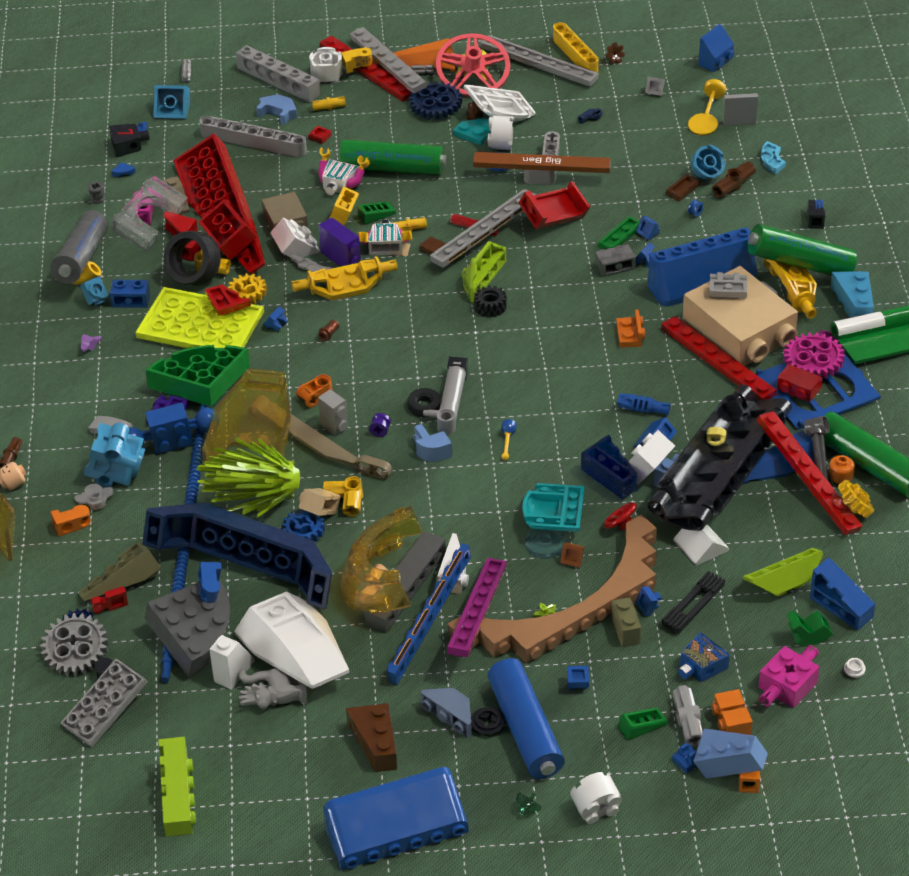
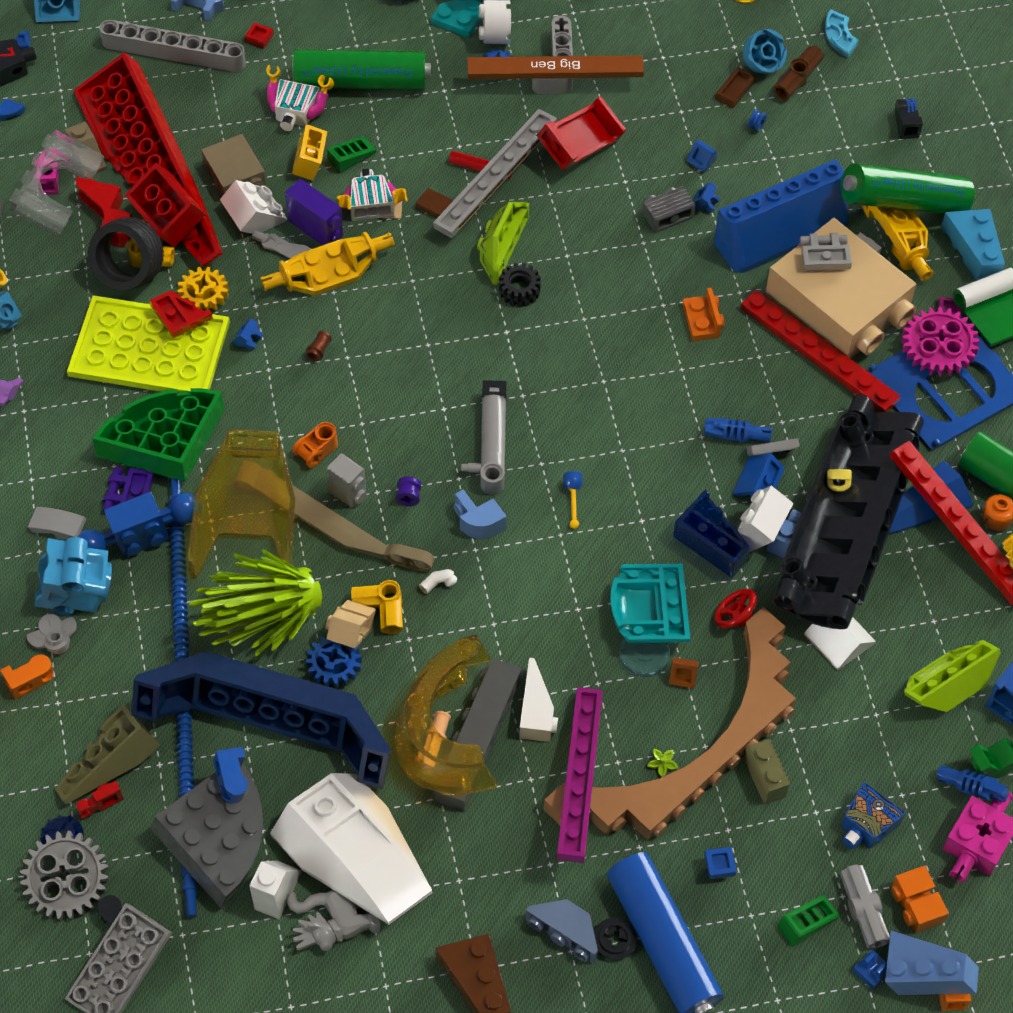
camera: 10 degrees left, 15 degrees up
blue brick [110,280,150,308] -> none
blue plate [387,543,471,685] -> none
yellow pin [391,217,427,232] -> none
black tyre [408,388,441,417] -> none
green tile [598,216,640,250] -> none
blue tile [635,587,663,616] -> none
black container [662,570,725,634] -> none
red brick [777,364,822,402] -> none
dark grey axle [804,416,830,480] -> none
none -> white arm [419,569,457,594]
none -> light grey tile [746,438,800,456]
none -> blue hinge [937,765,1009,802]

